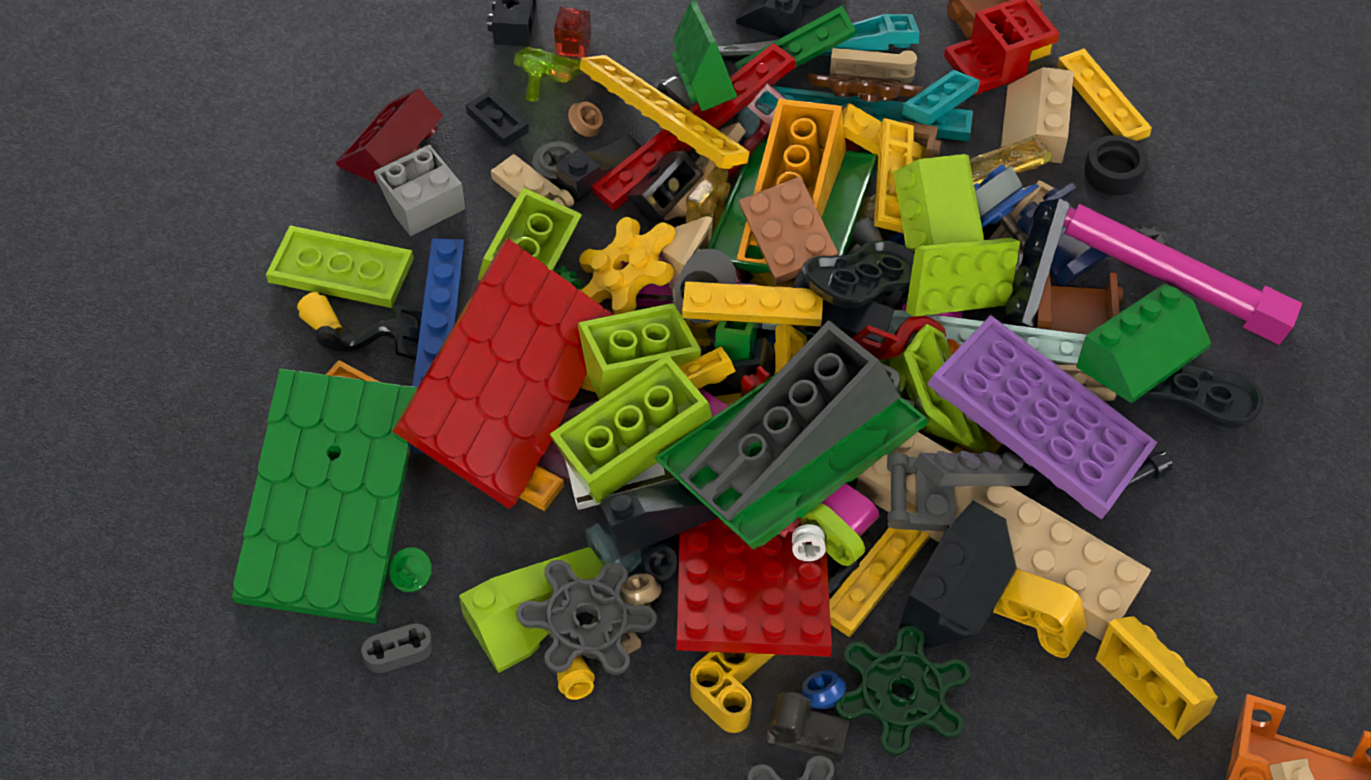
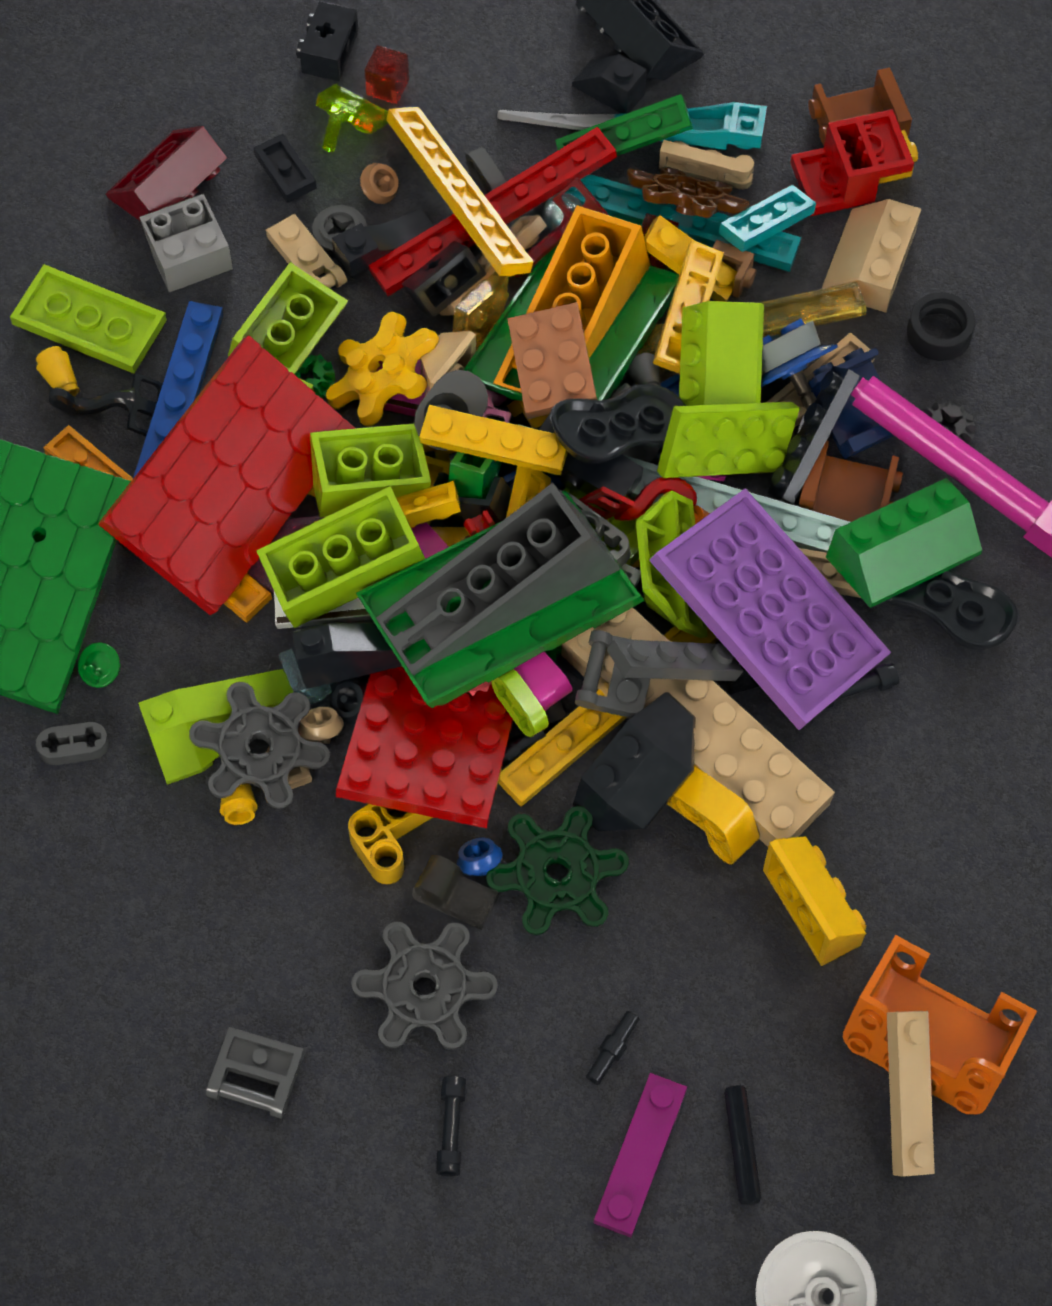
camera: 10 degrees right, 10 degrees up
green slope [671,0,737,111] -> none
white bush [792,524,826,561] -> none
yellow plate [1057,49,1152,141] -> none

